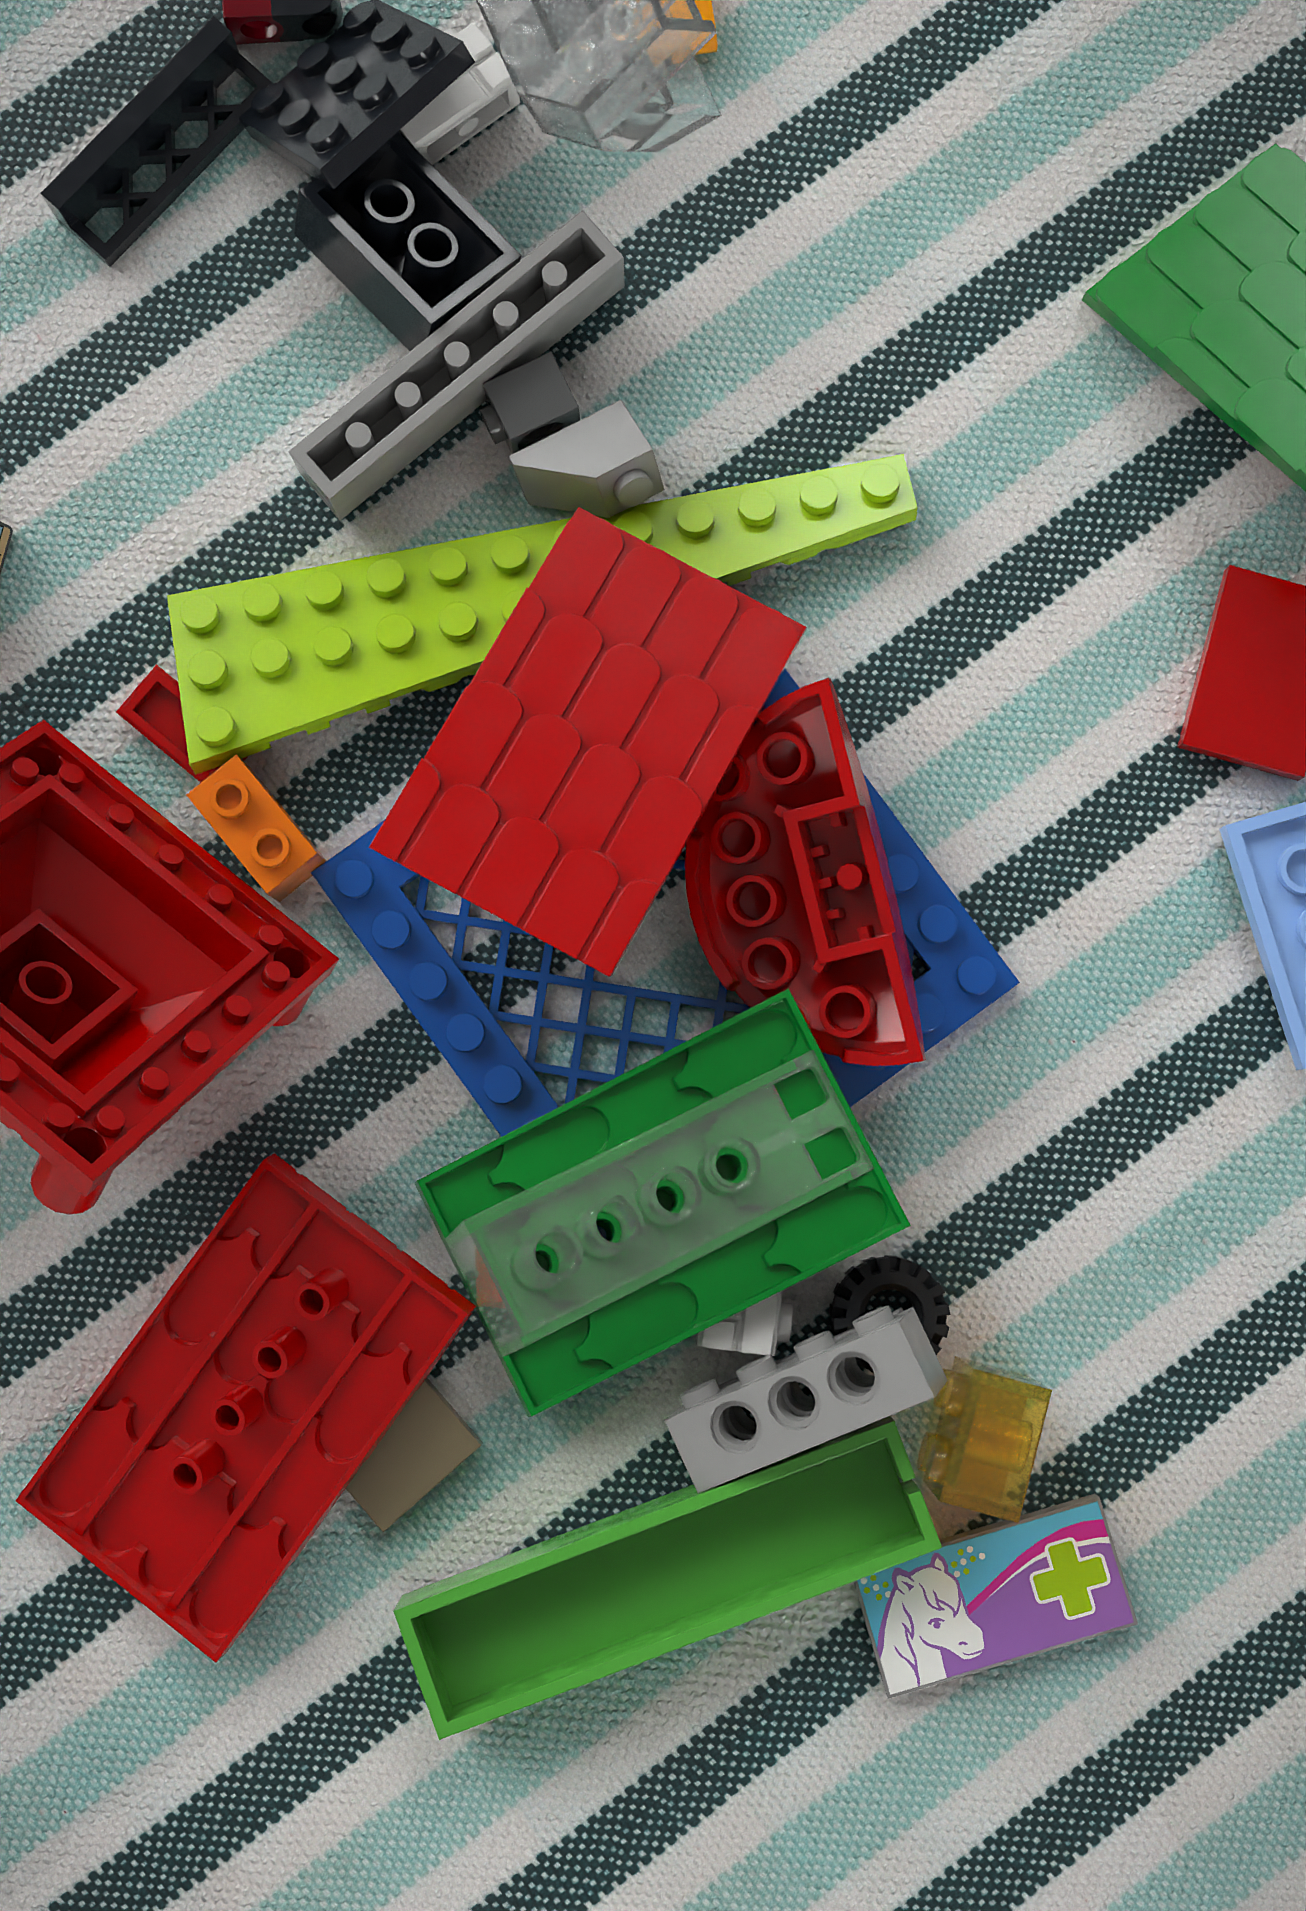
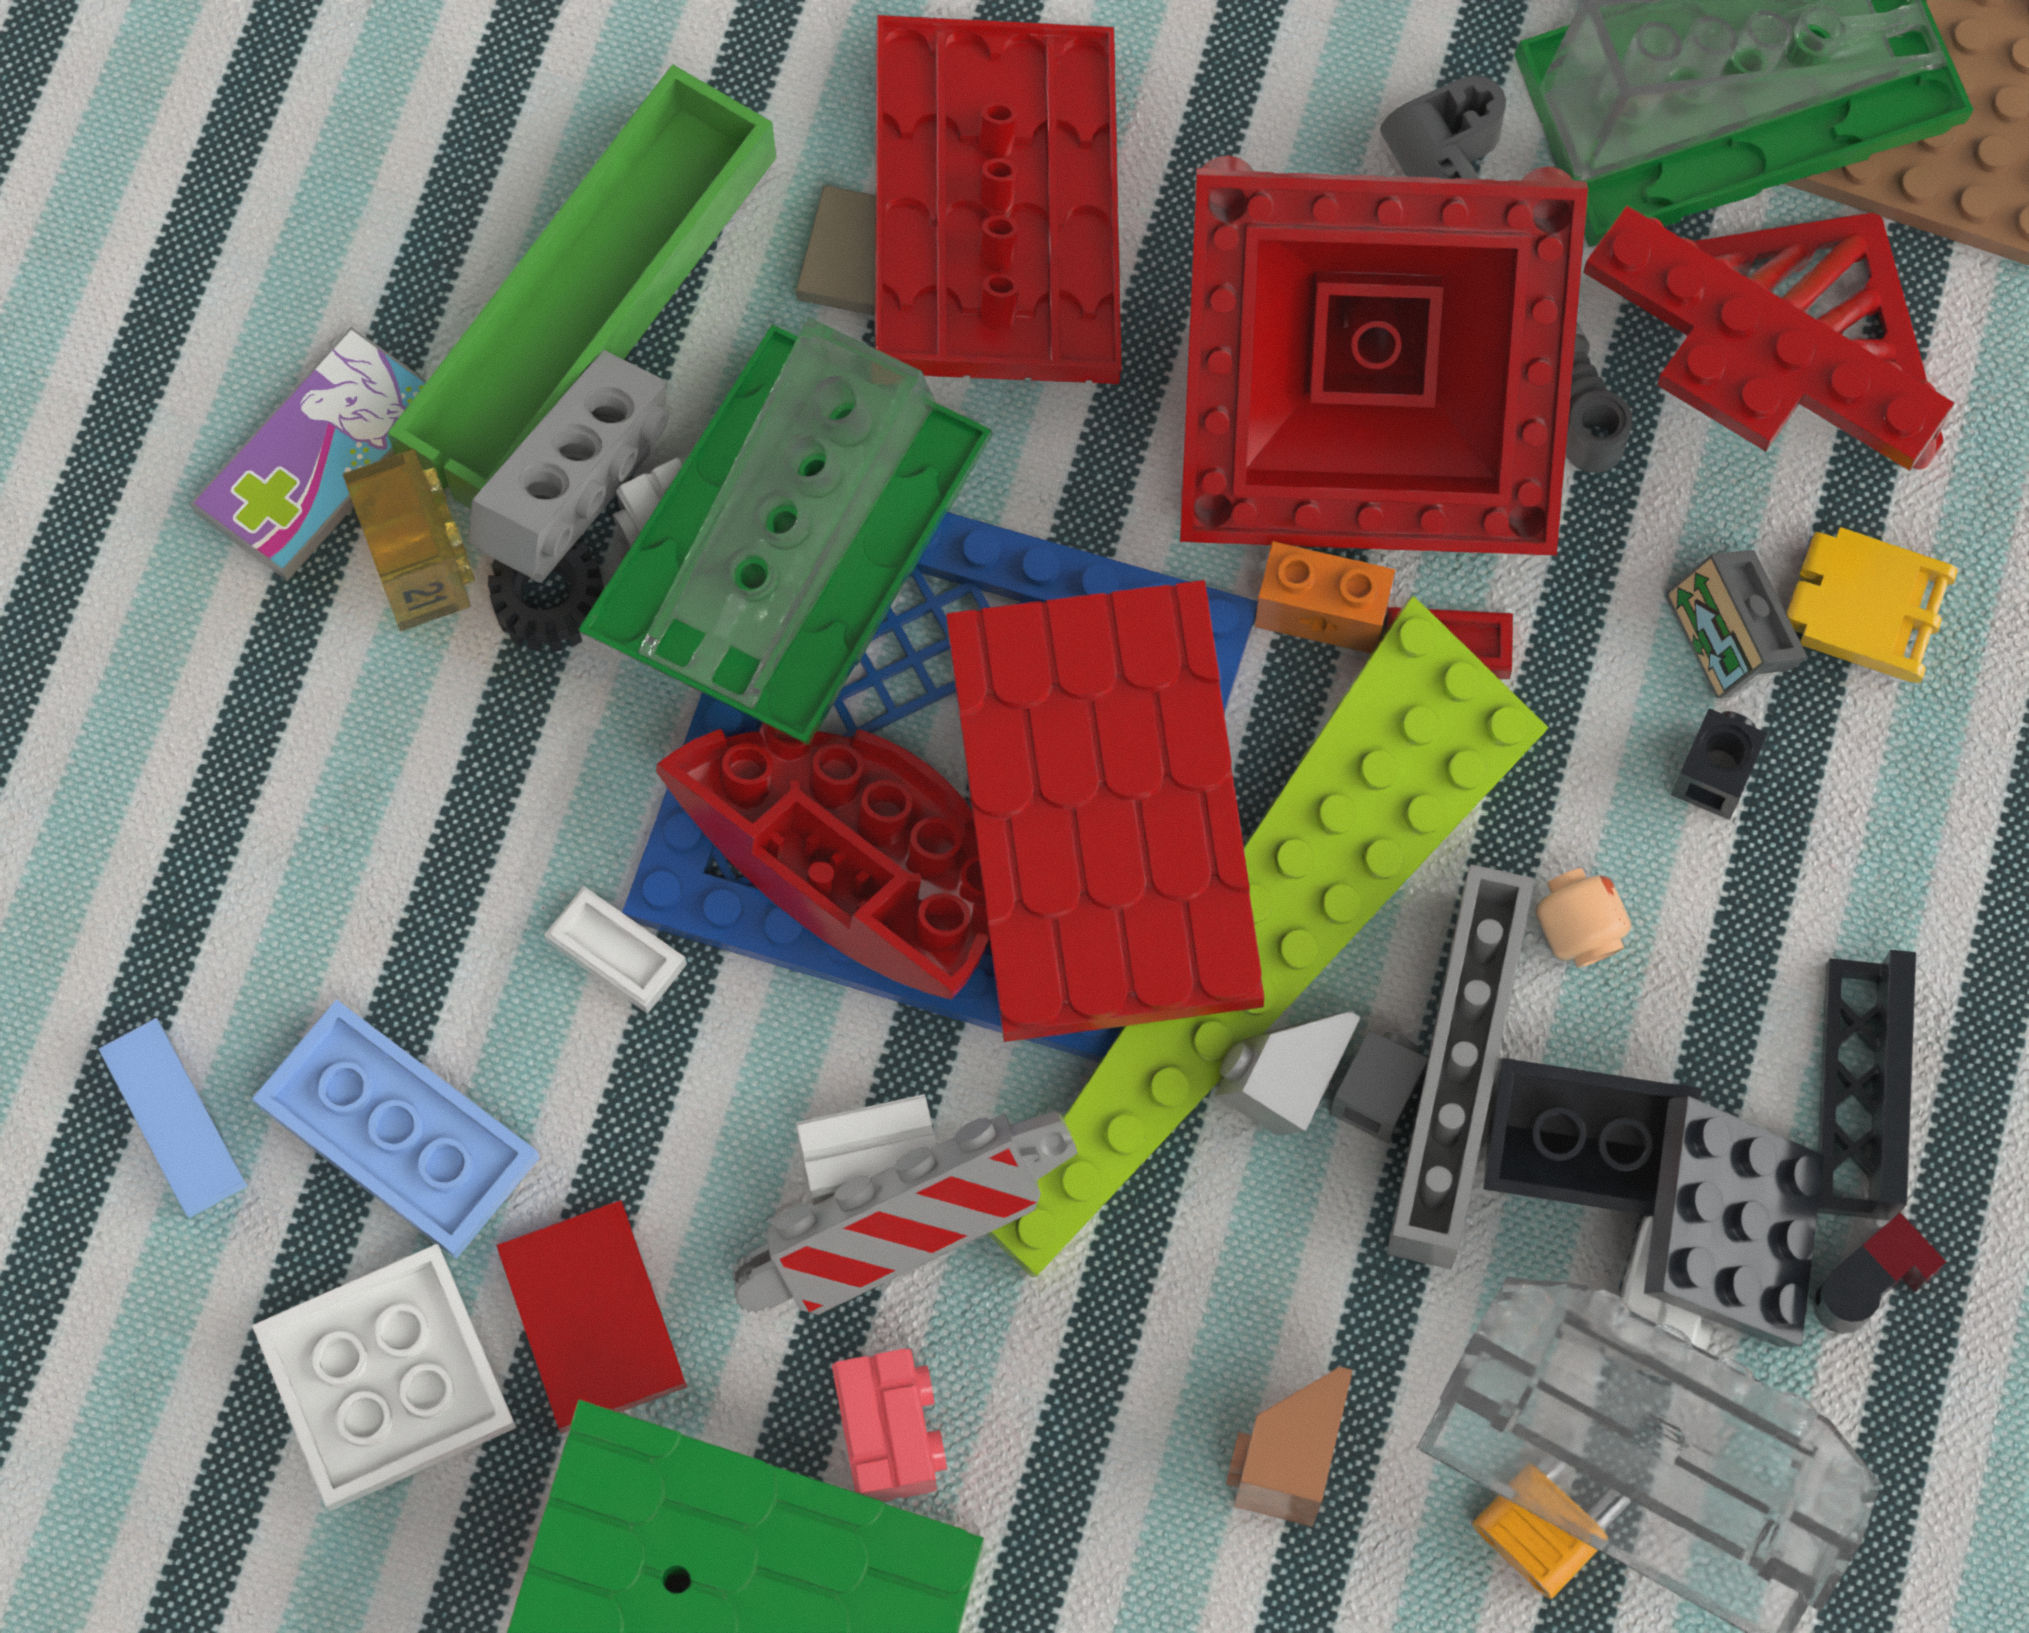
camera: 145 degrees right, 15 degrees down
none -> white tile [544,886,687,1014]
none -> light grey hinge [732,1110,1077,1315]
none -> white brick [796,1094,937,1205]
none -> coral brick [832,1348,948,1502]
none -> nougat slope [1226,1367,1353,1527]
none -> light nougat head [1535,868,1631,968]
none -> black brick [1671,708,1768,820]

